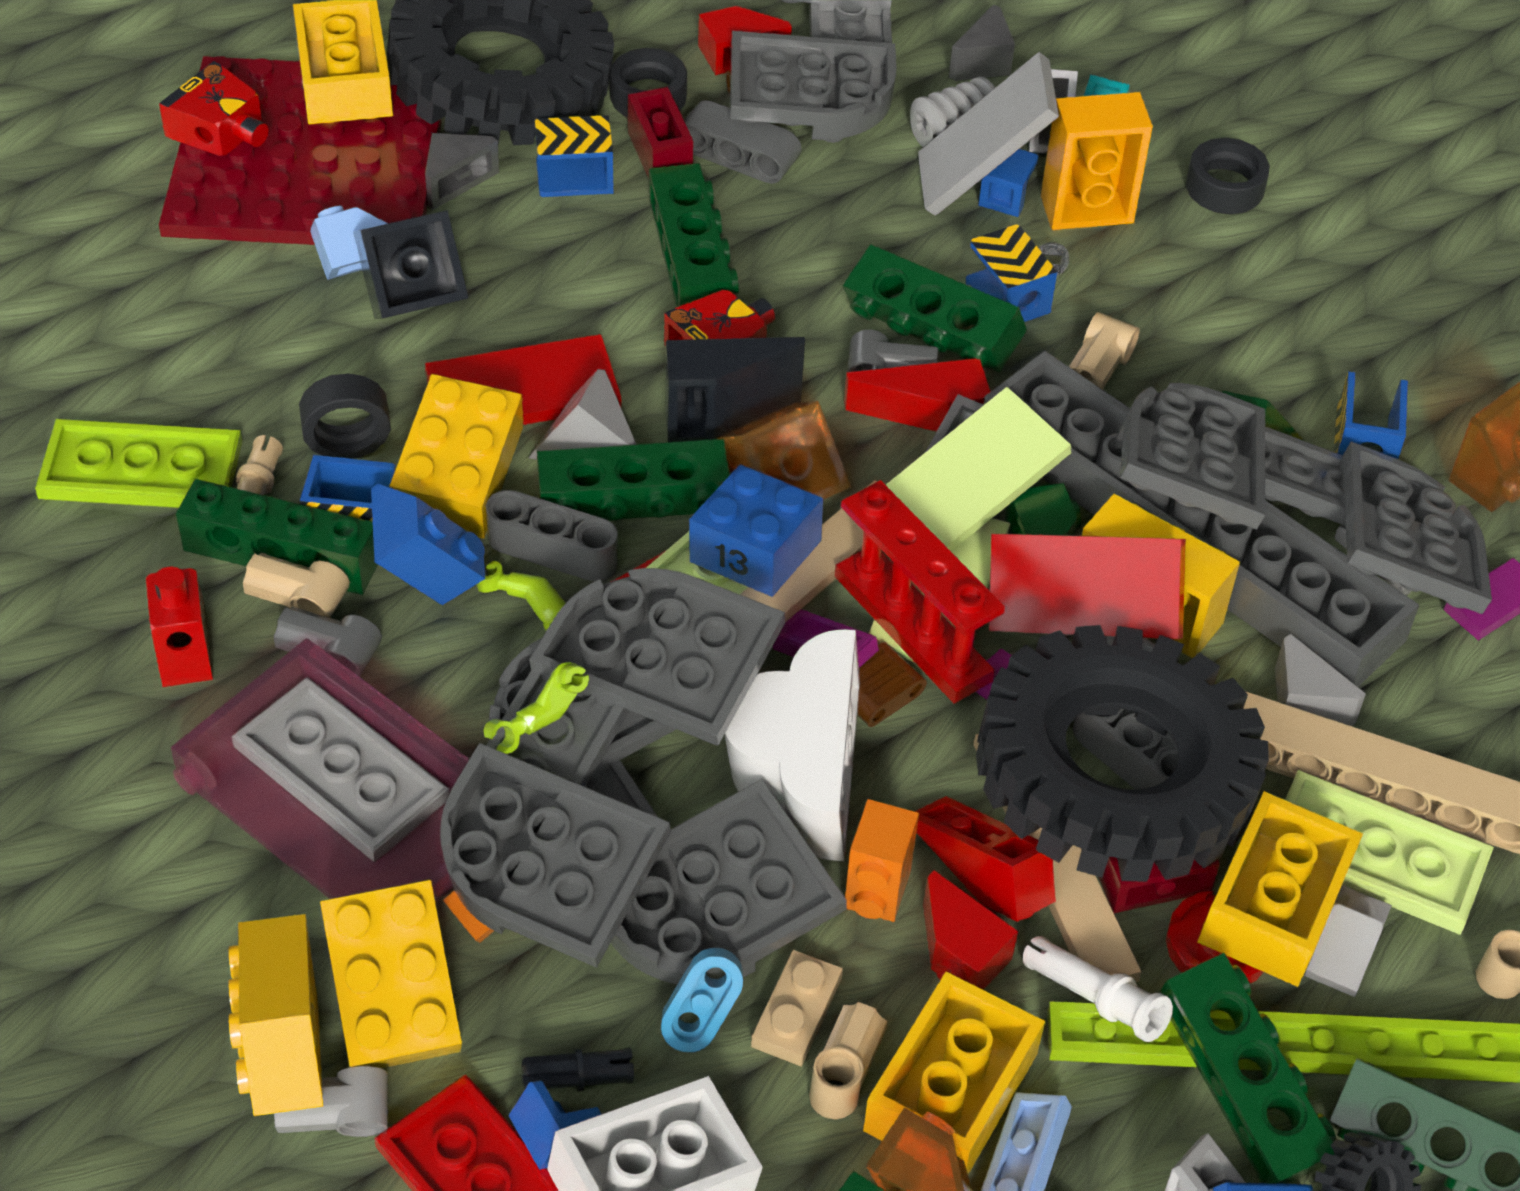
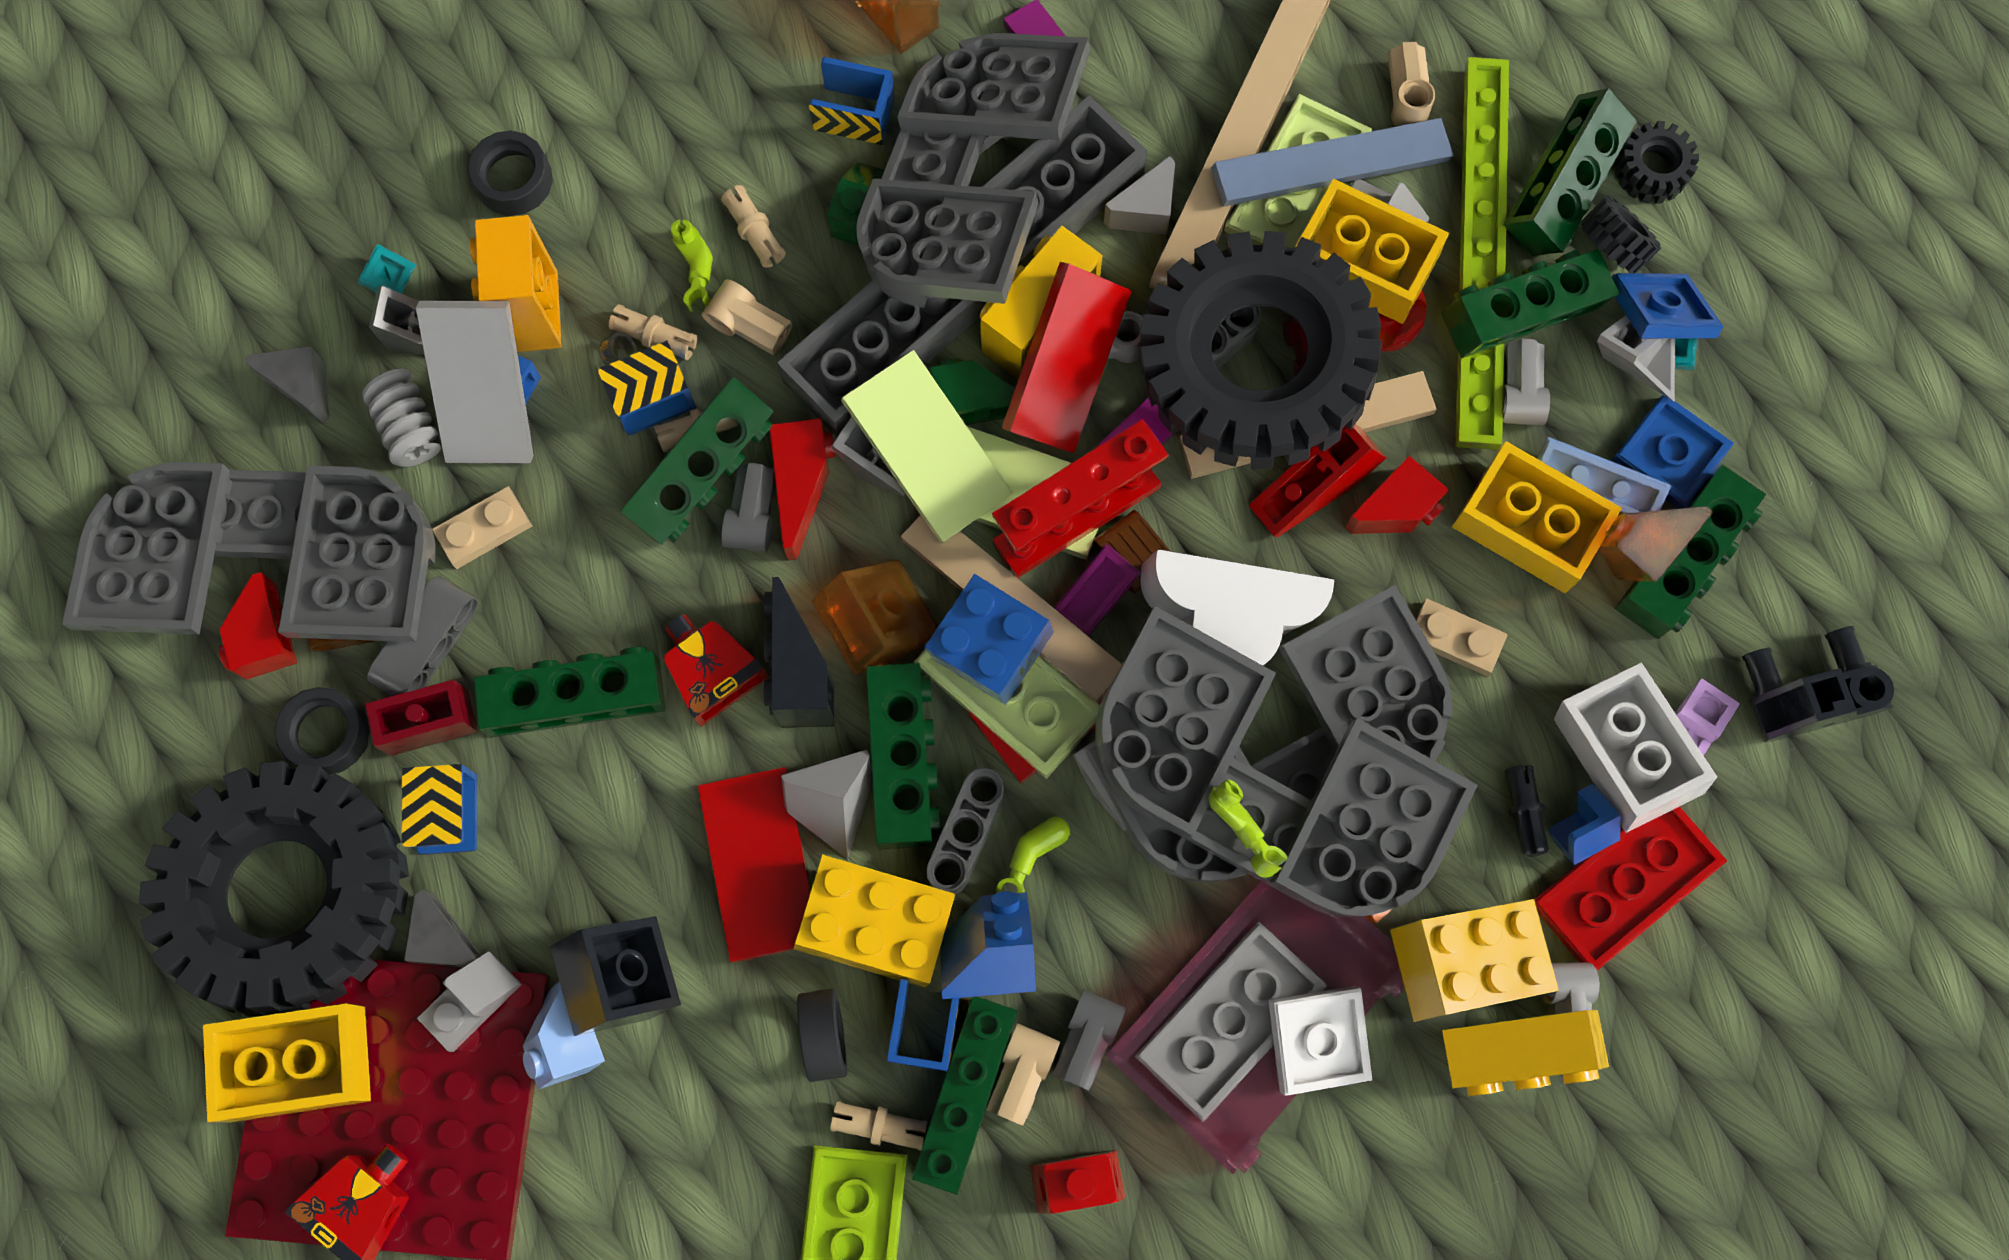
camera: 85 degrees left, 25 degrees up
dark azure plate [661,948,743,1052] -> none
tan piece [809,1002,887,1120] -> none
orange brick [845,799,919,922] -> none
white pin [1023,936,1173,1042] -> none
none -> light grey slope [417,951,522,1052]
none -> tan plate [432,486,532,569]
none -> tan pin [609,304,697,360]
none -> lime arm [670,219,713,312]
none -> tan pin [721,185,786,268]
none -> sand blue tile [1211,118,1453,207]
none -> white tile [1268,986,1372,1096]
none -> light grey piece [1503,339,1550,426]

